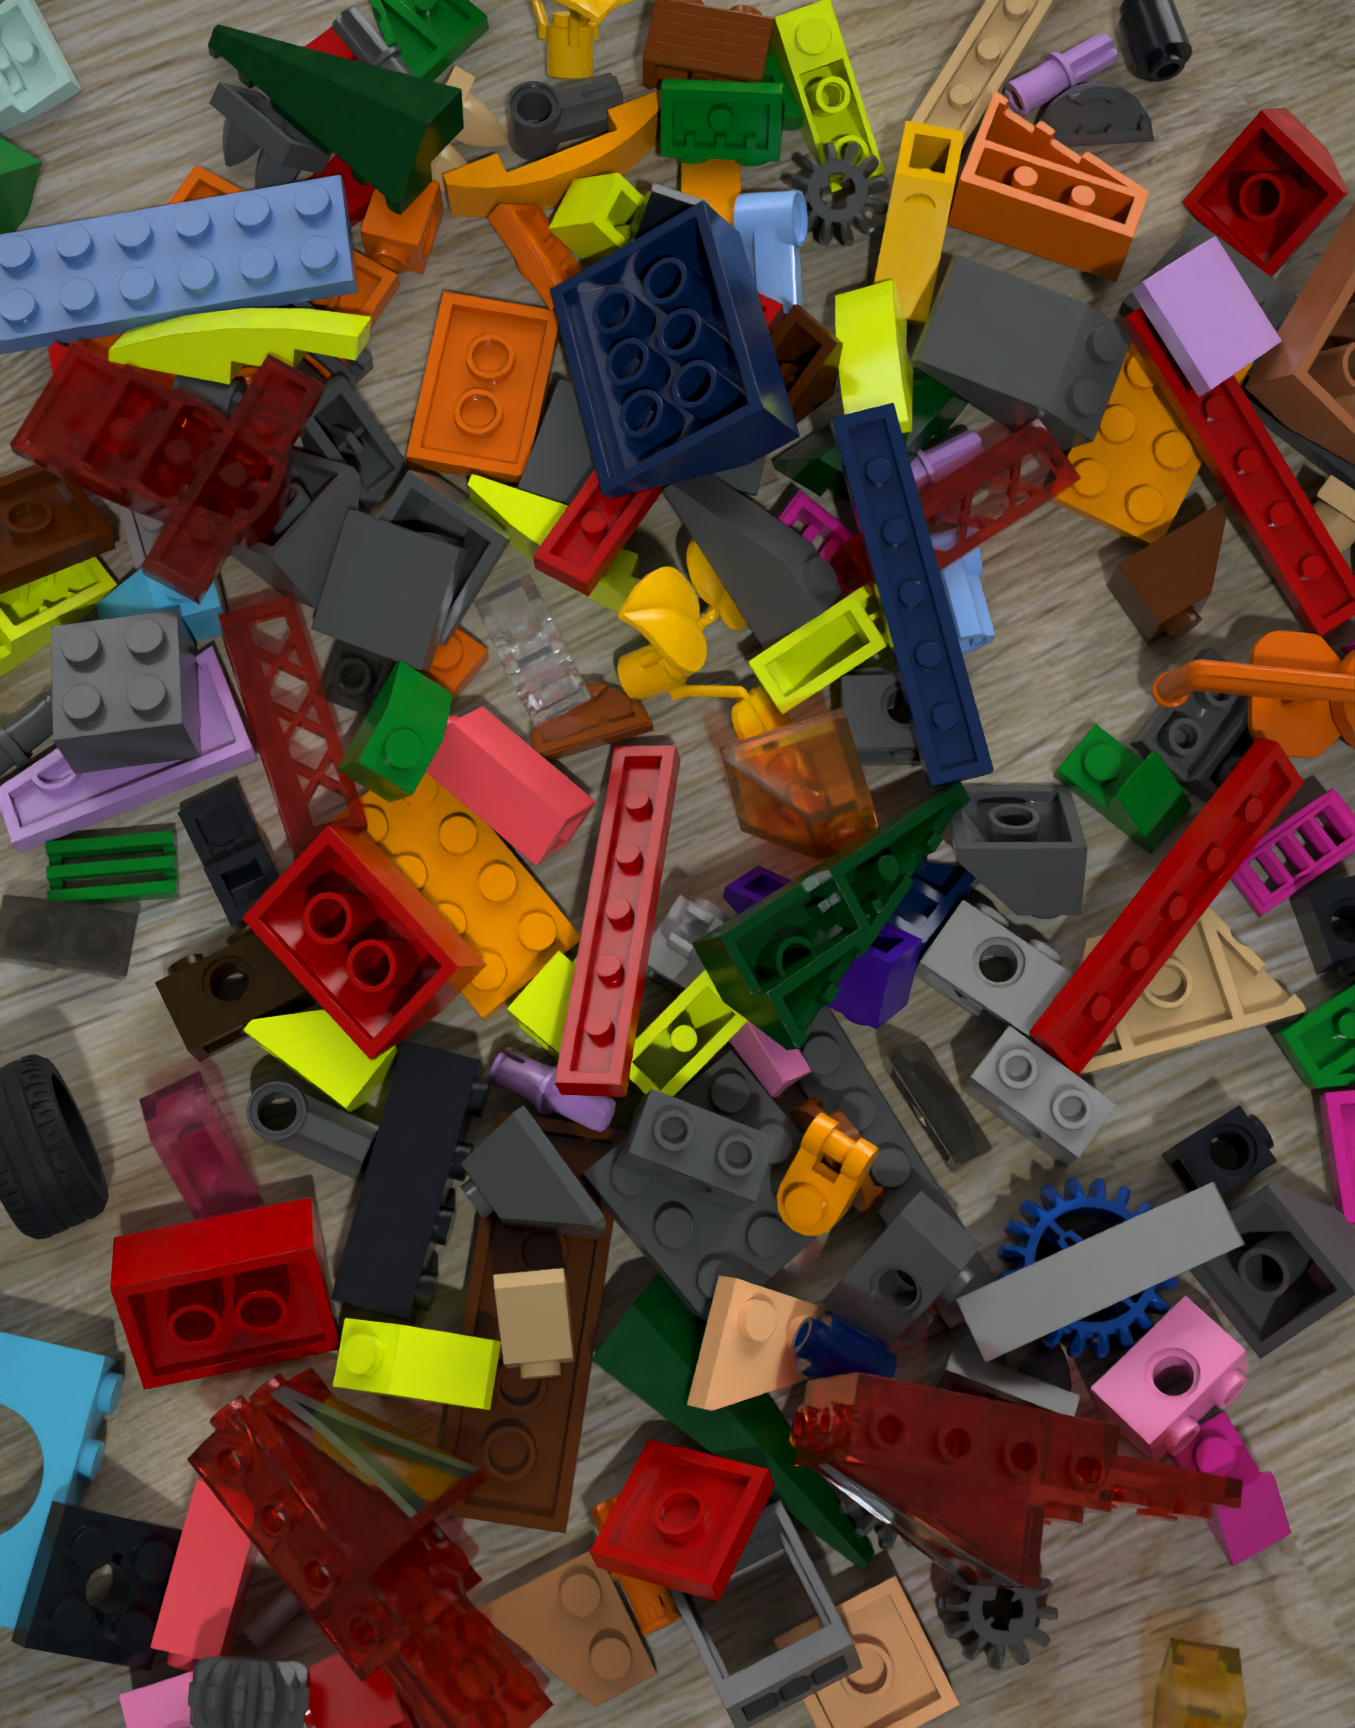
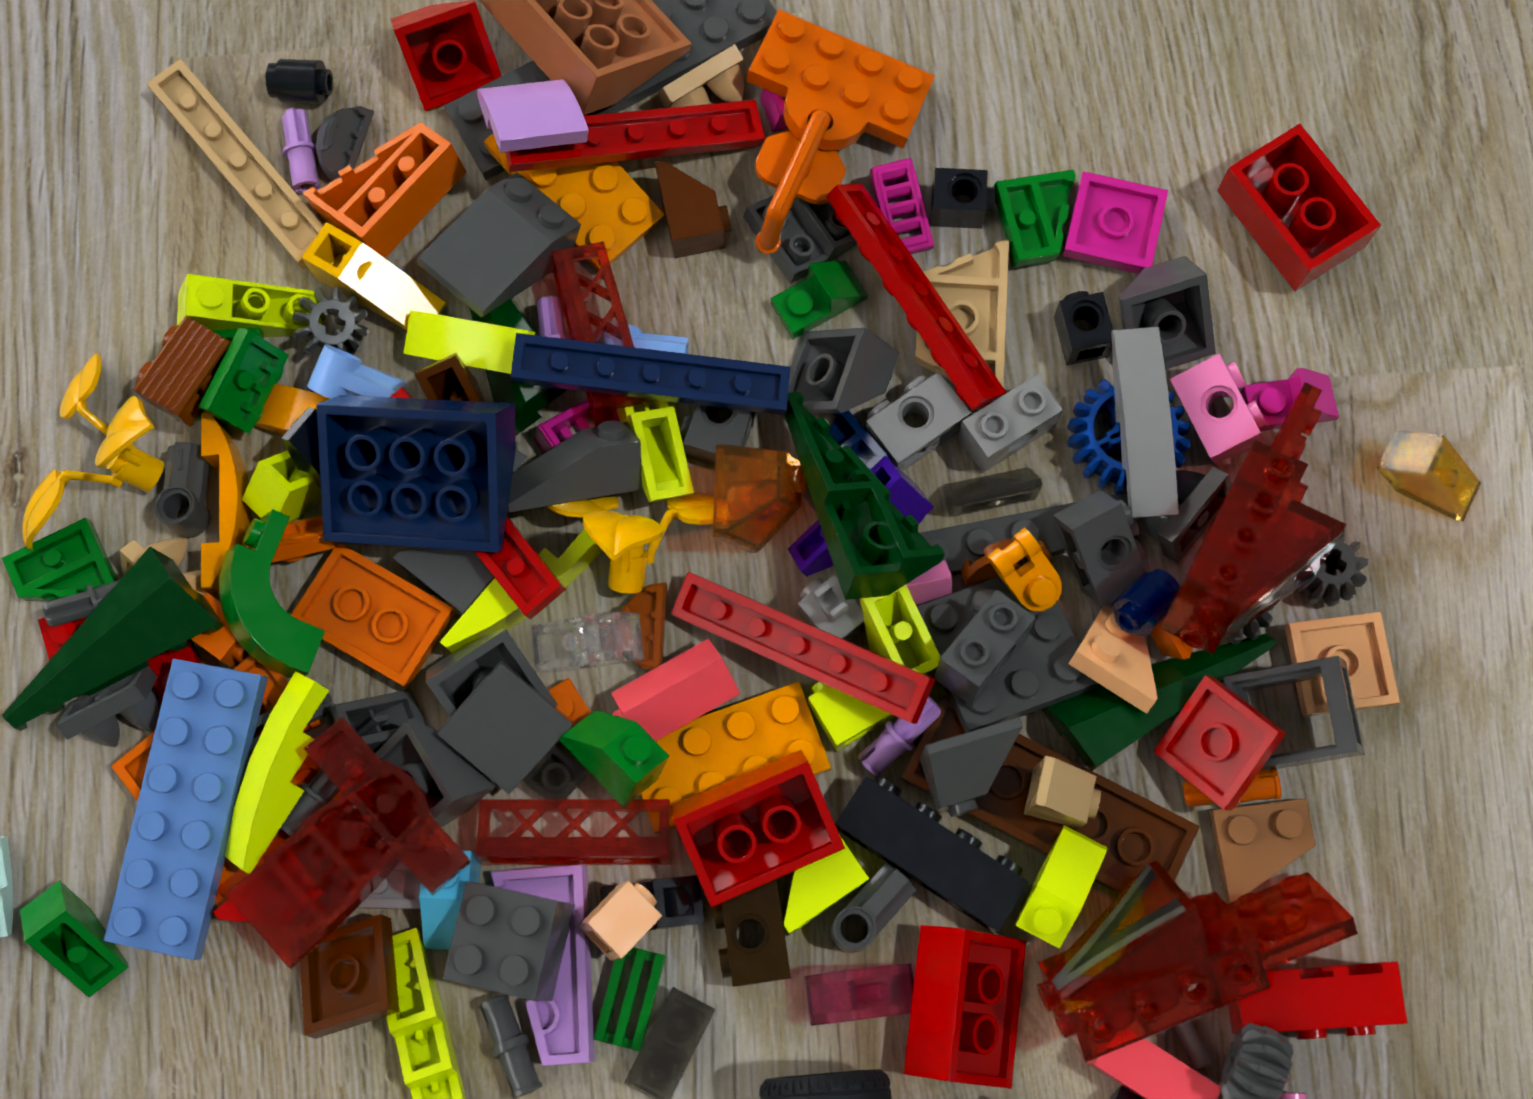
camera: 65 degrees left, 0 degrees up
none -> green arch [219,509,325,678]
none -> light nougat brick [578,881,662,961]

